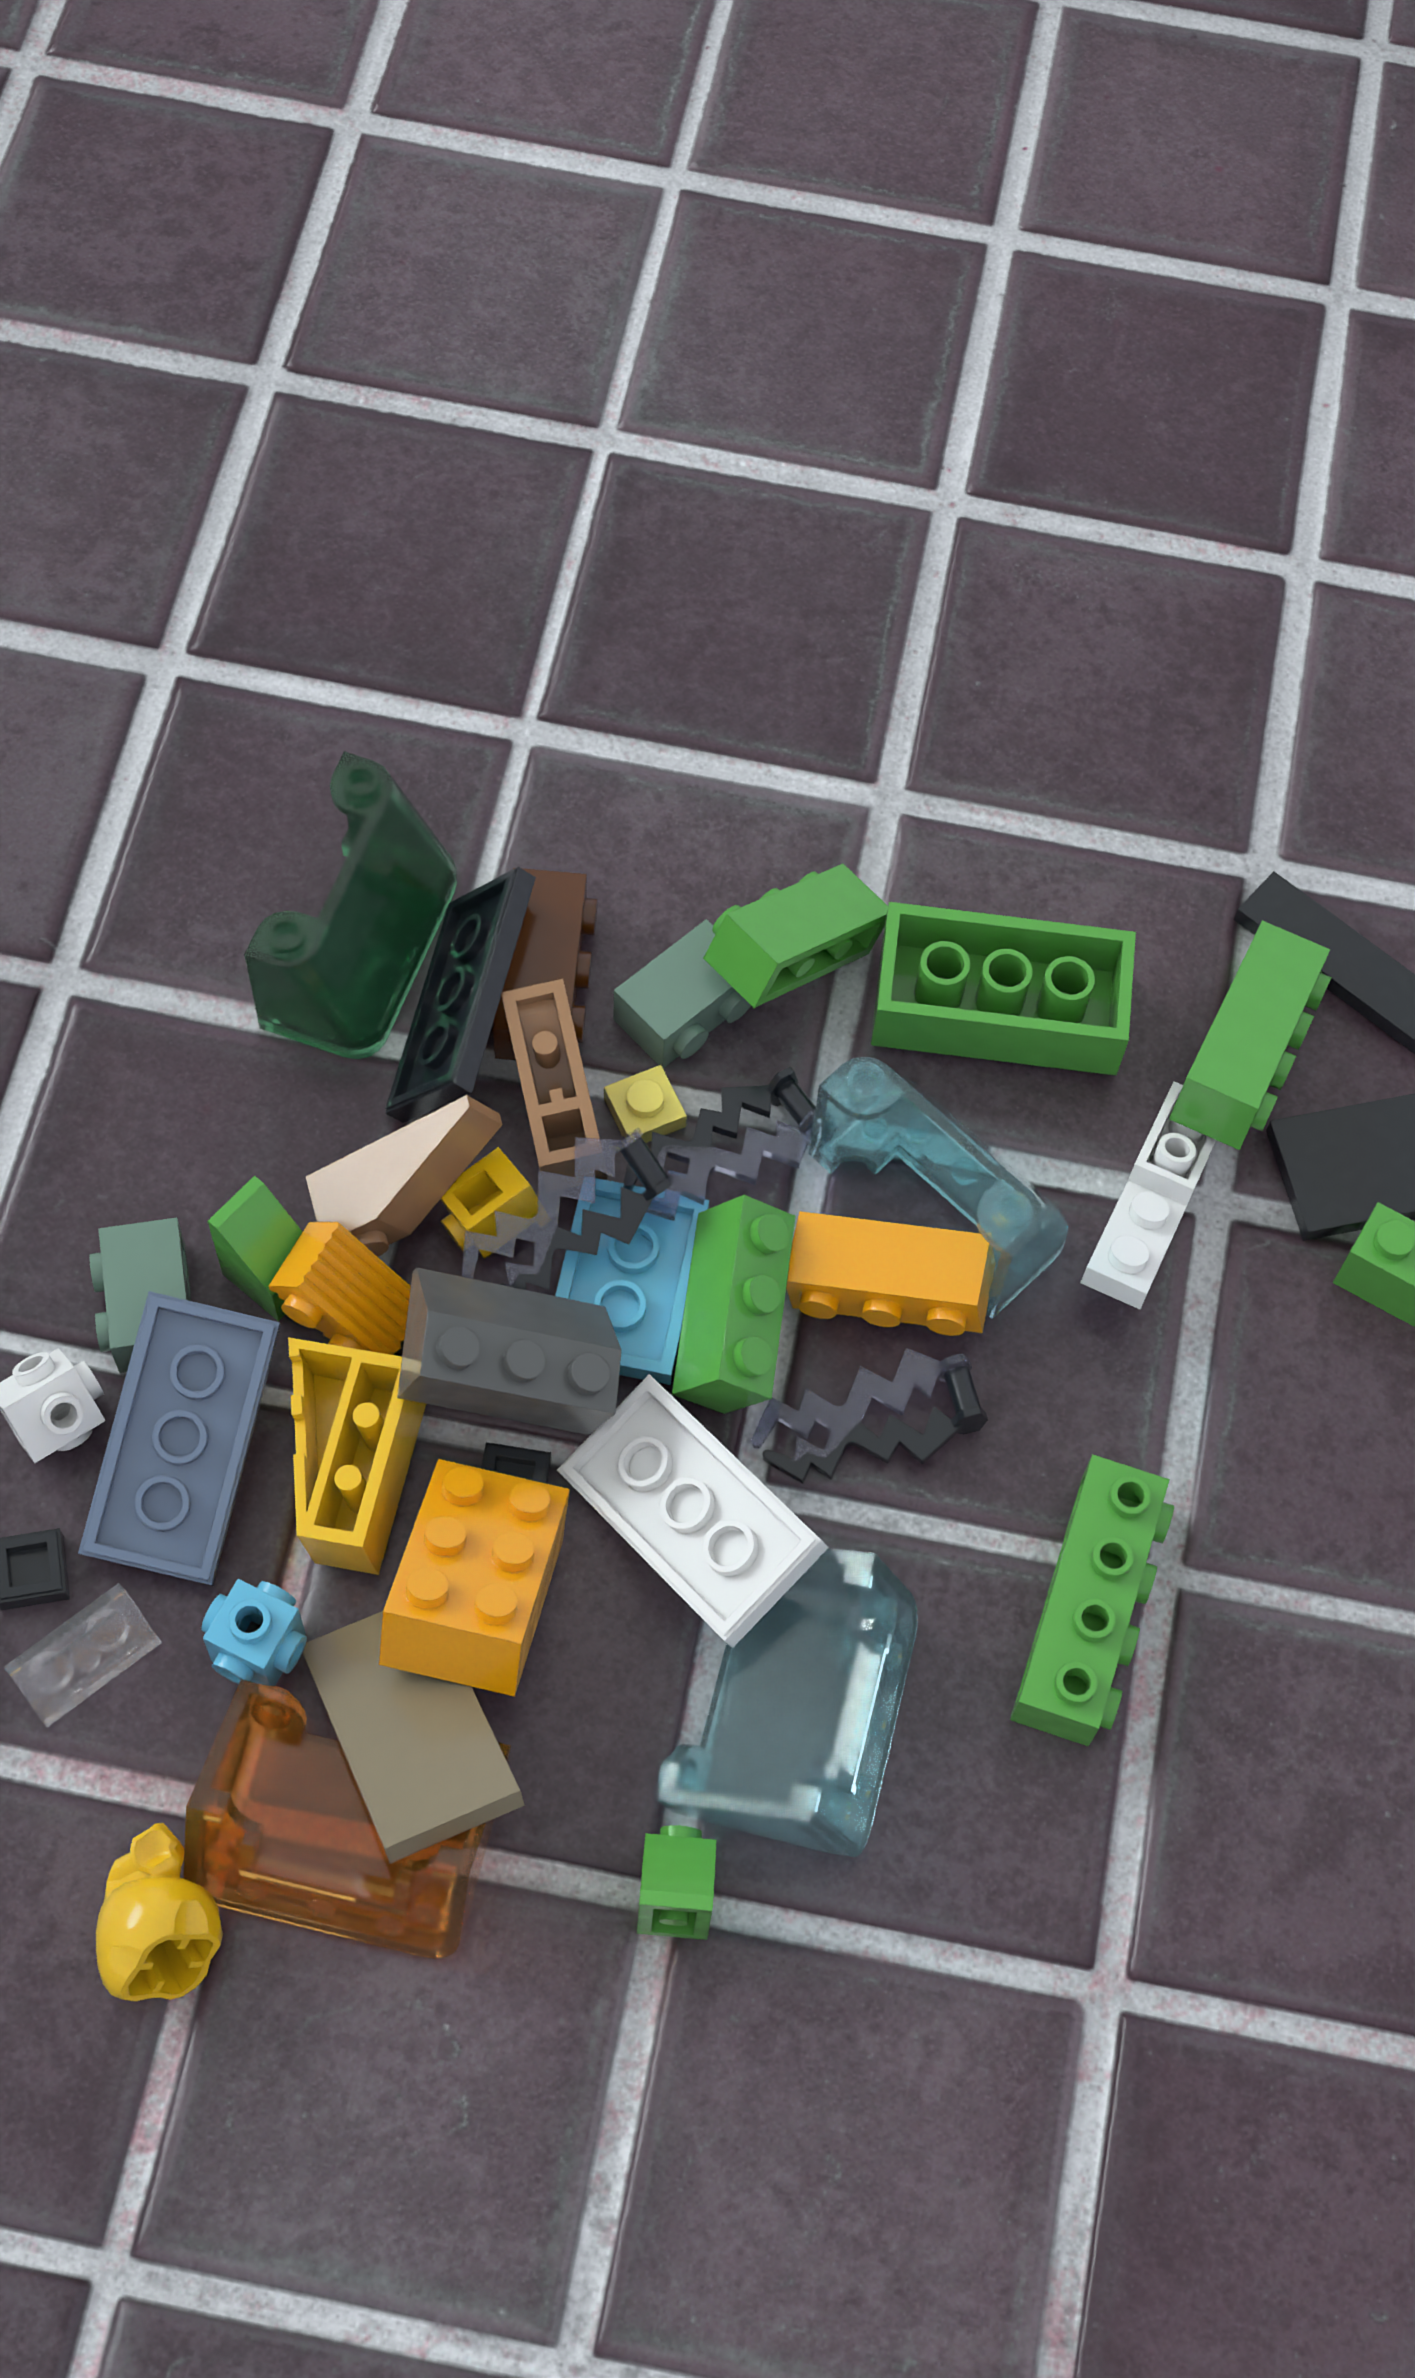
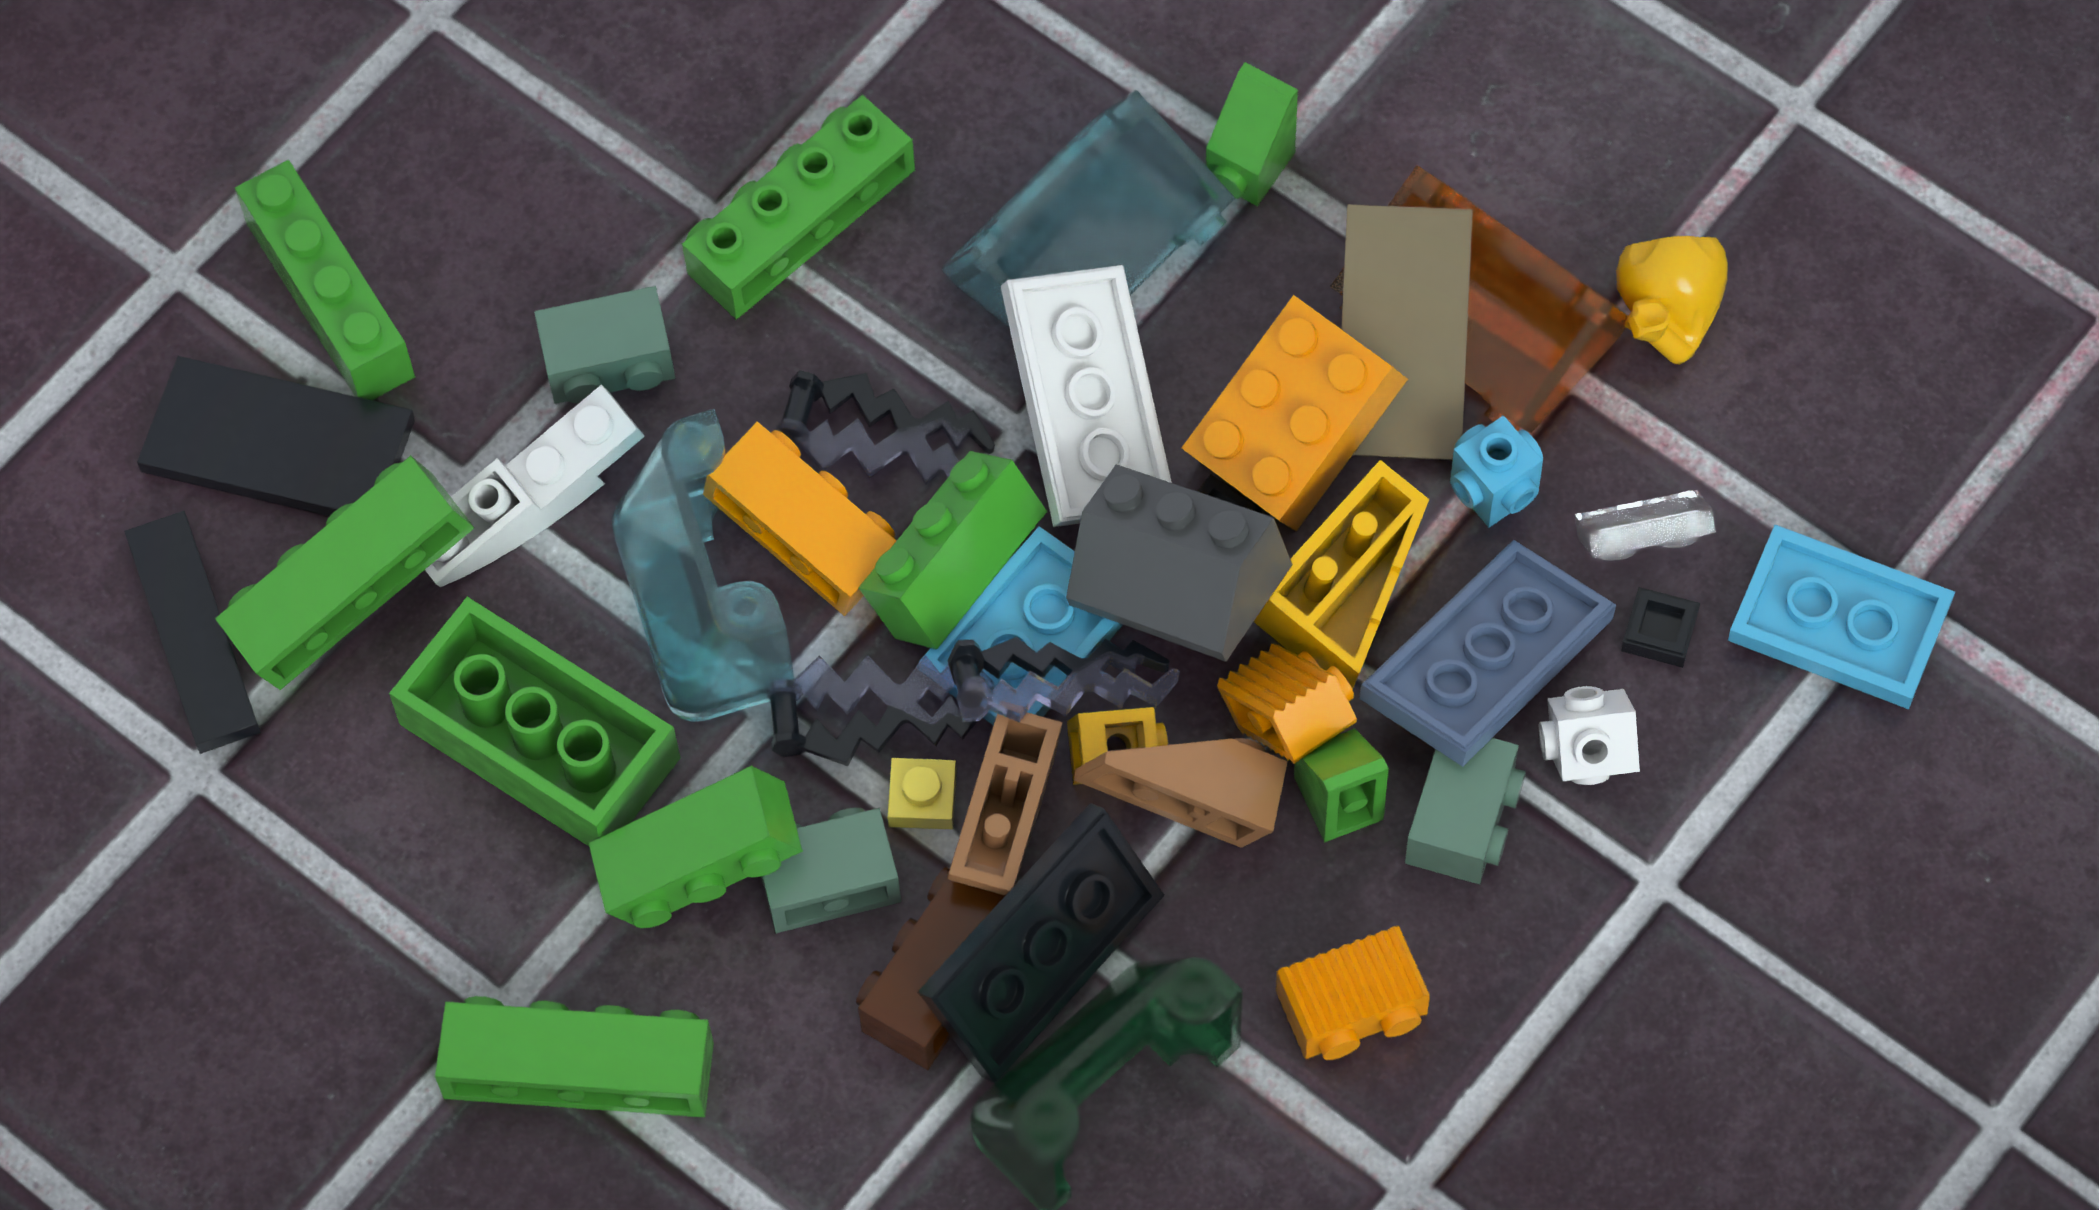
camera: 145 degrees left, 0 degrees up
none -> bright green brick [435,996,714,1117]
none -> sand green brick [534,286,676,404]
none -> light orange brick [1276,926,1430,1060]

